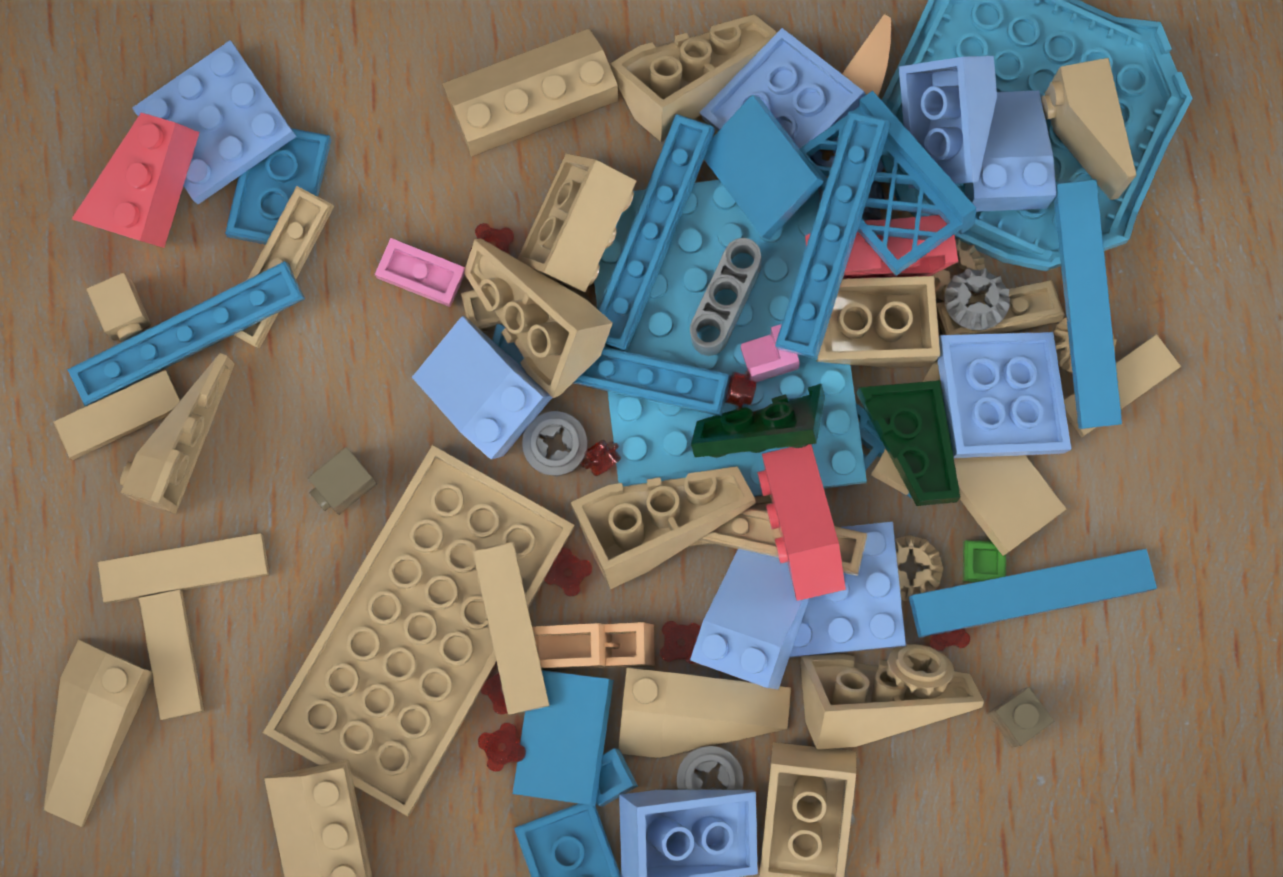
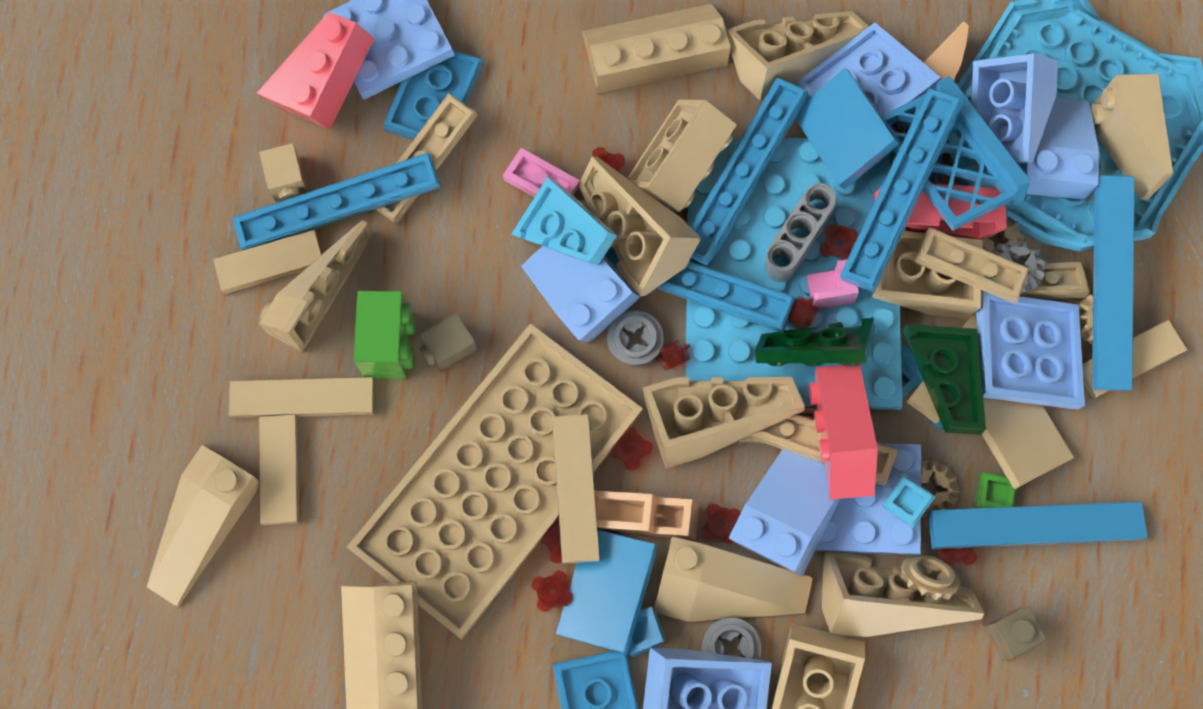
camera: 10 degrees right, 5 degrees down
none -> bright green brick [354,291,416,380]
none -> medium azure wing [511,177,617,265]
none -> clear red plate [819,224,859,260]
none -> medium azure tile [882,475,935,528]
none -> tan tile [914,227,1030,304]

